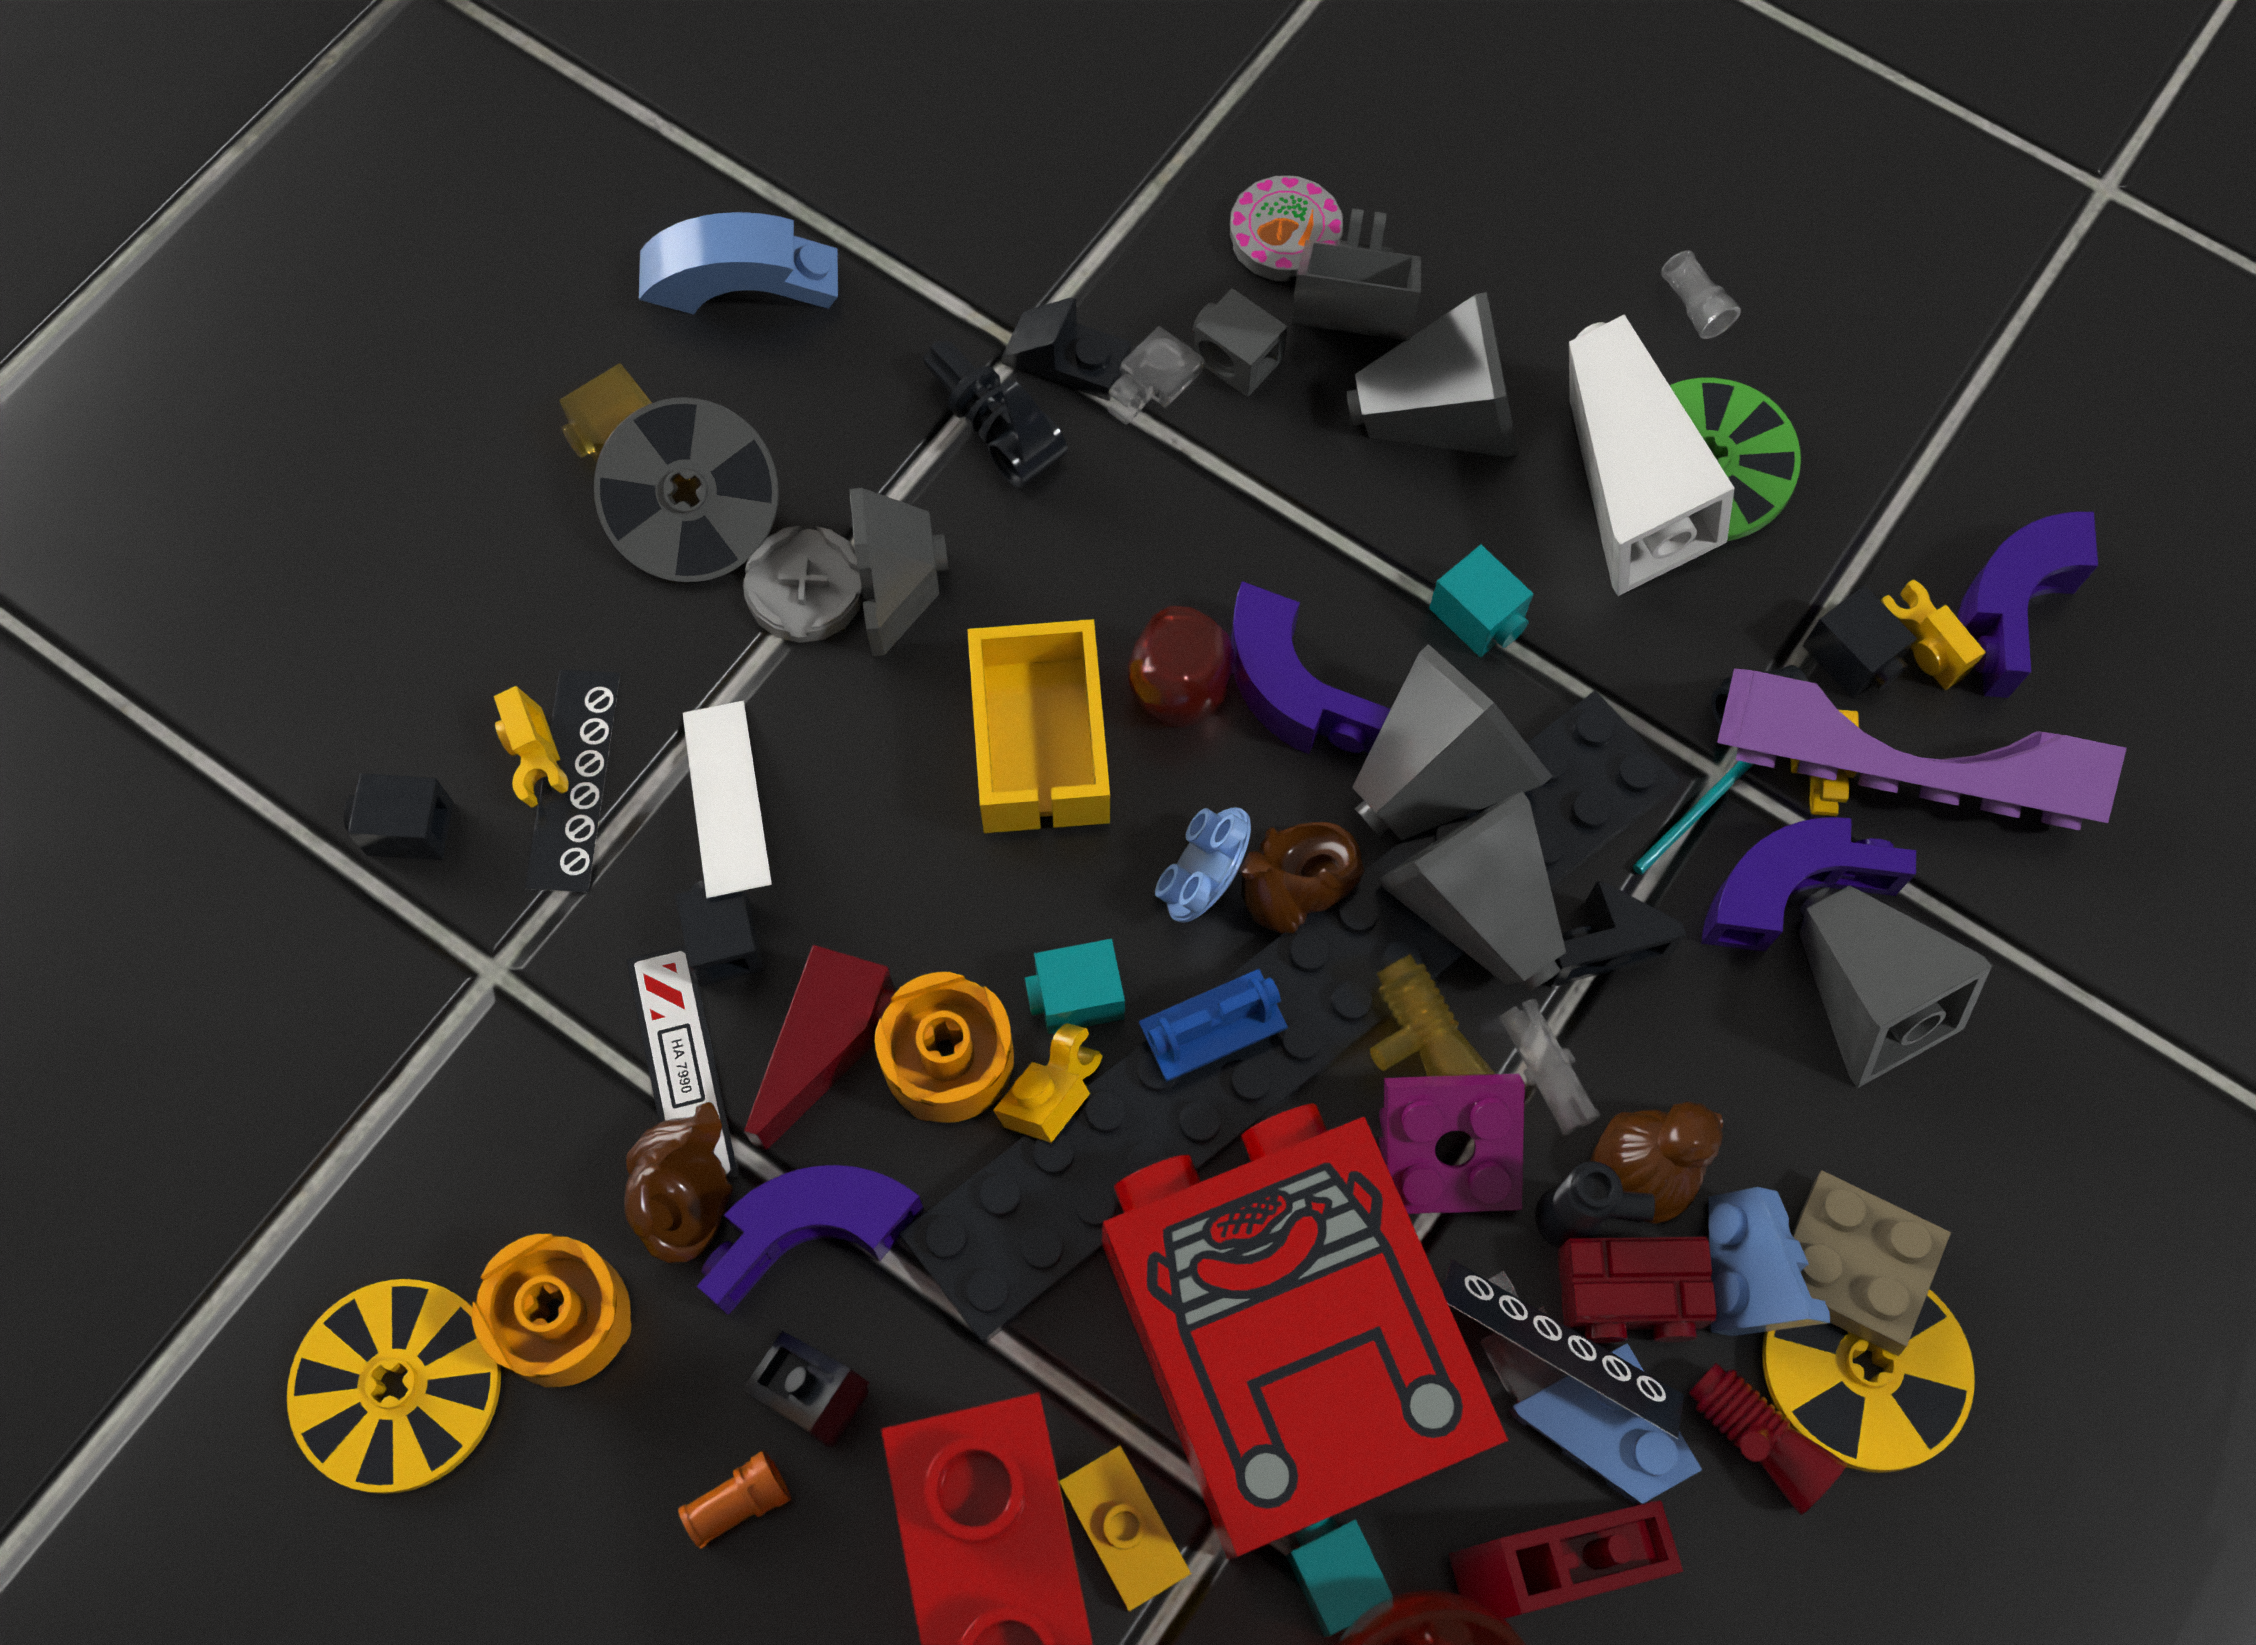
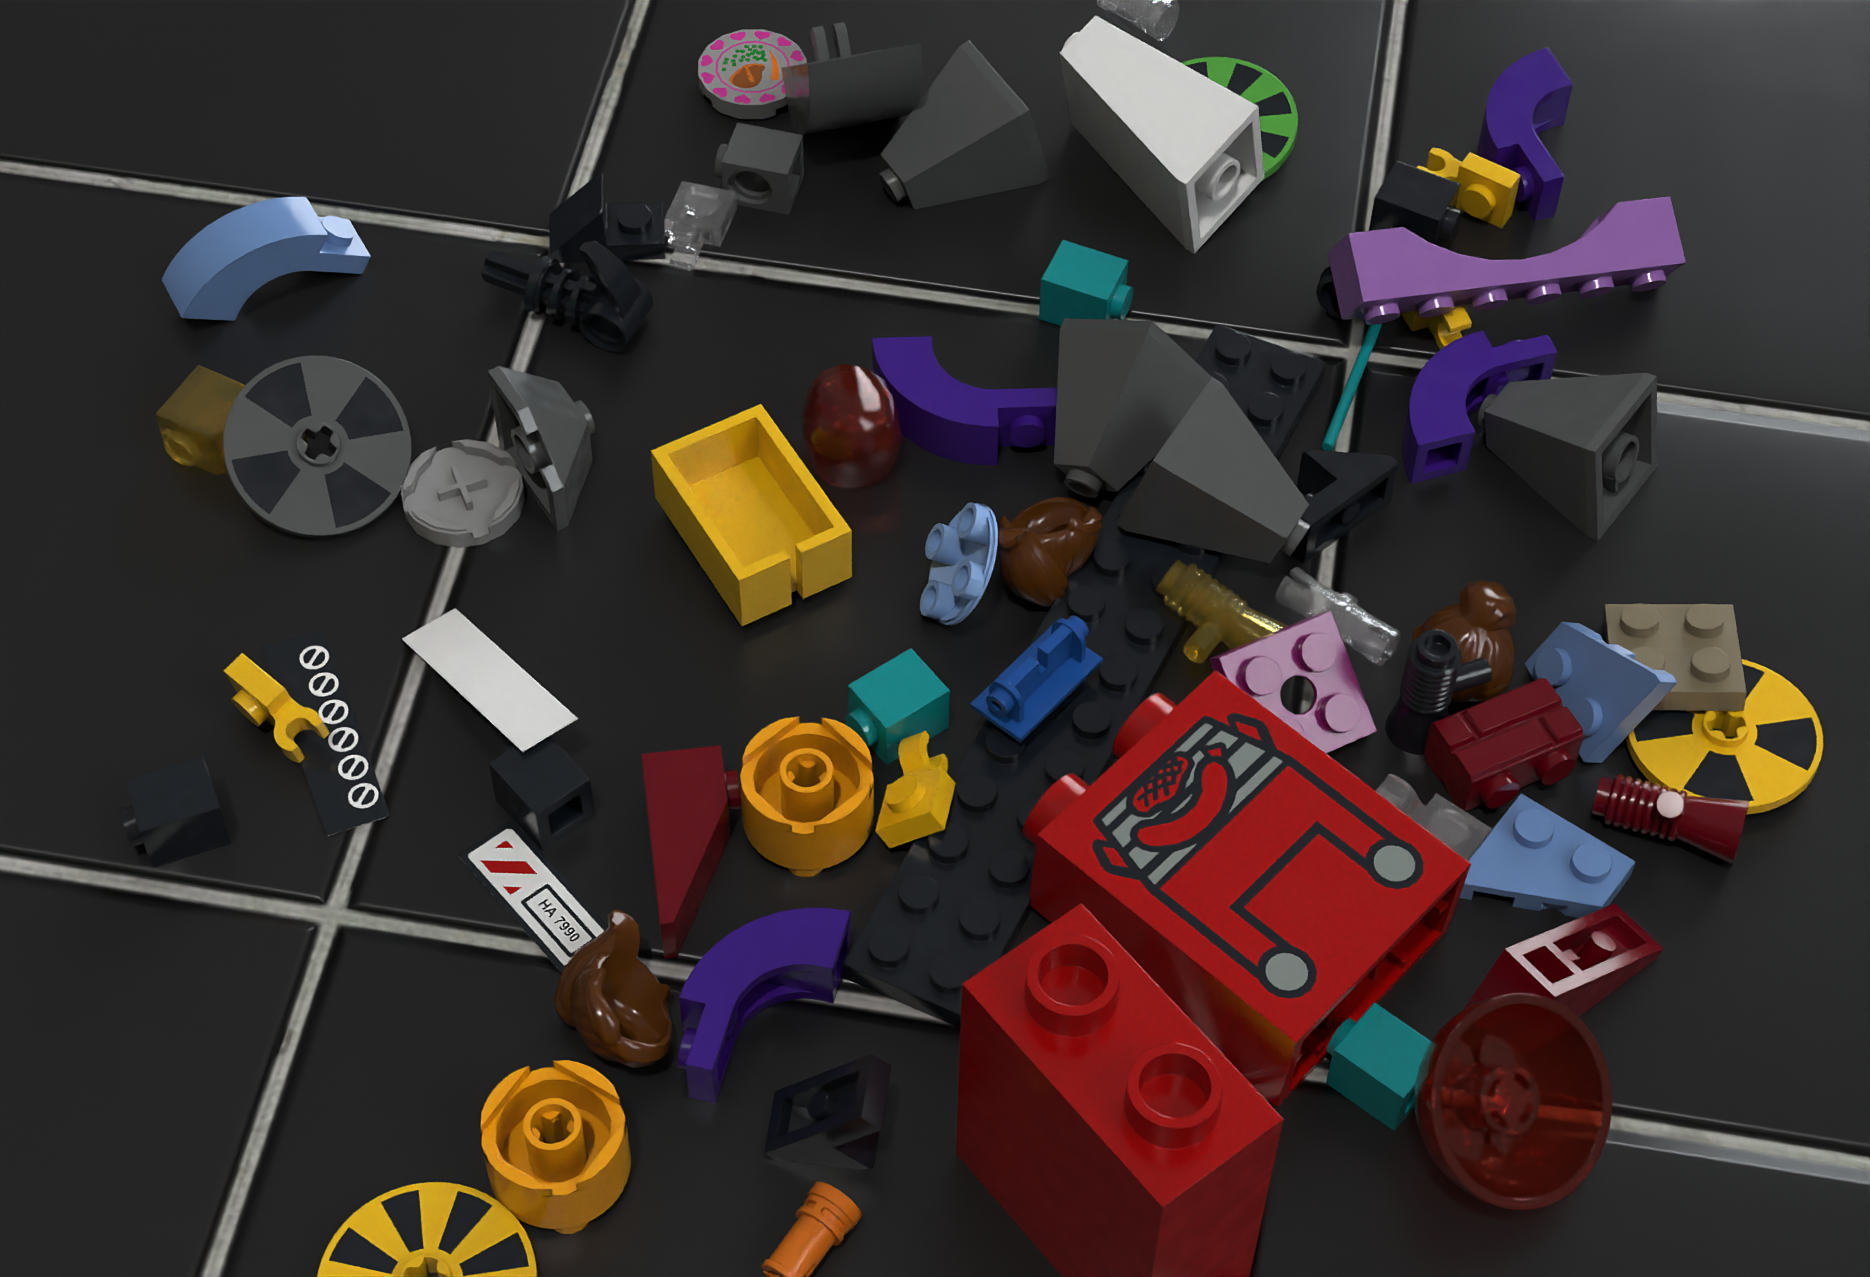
camera: 25 degrees left, 15 degrees down
black sticker [1442,1259,1684,1439] -> none

